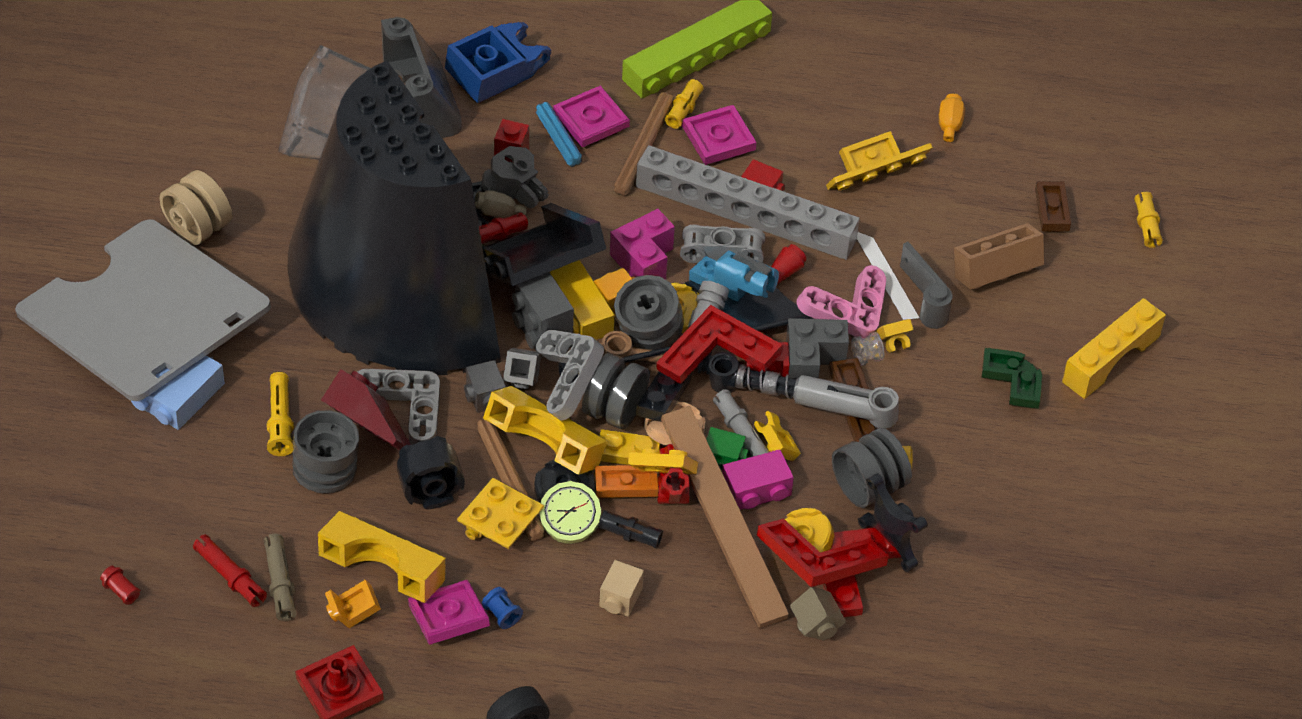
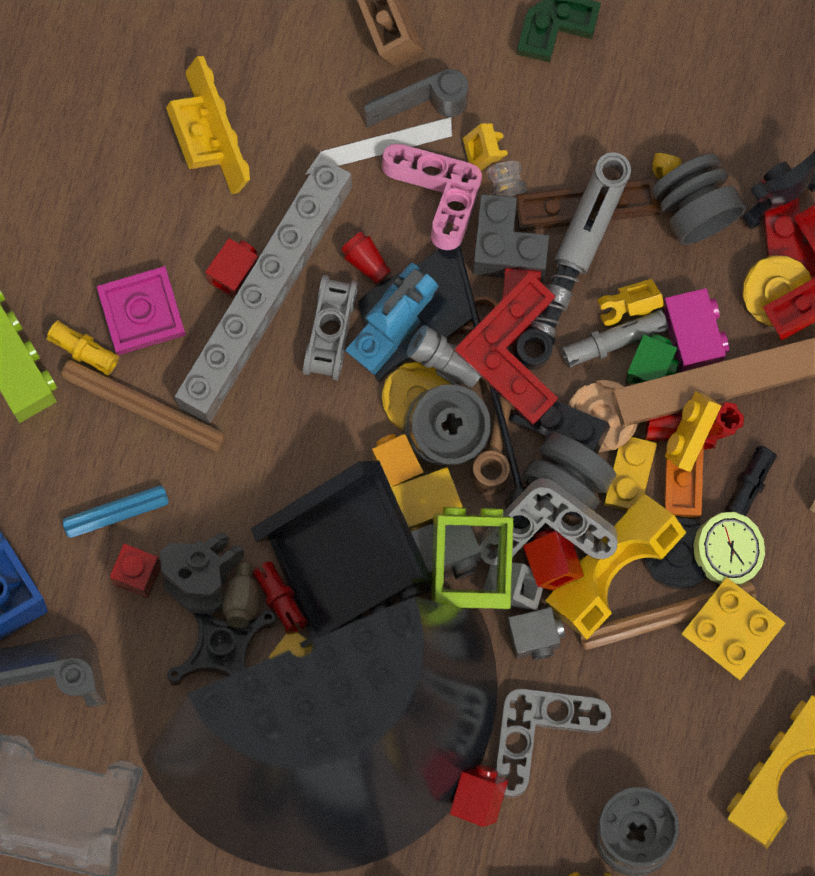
camera: 80 degrees left, 25 degrees up
dark red slope [321,369,411,450] -> none
black brick [397,436,465,509] -> none
dark pink plate [553,85,630,147] -> none
dark pink brick [610,209,675,280] -> none
light orange plant [938,93,965,142] -> none
none -> lime window [431,507,513,609]
none -> red brick [450,765,509,827]
none -> red brick [523,529,584,591]

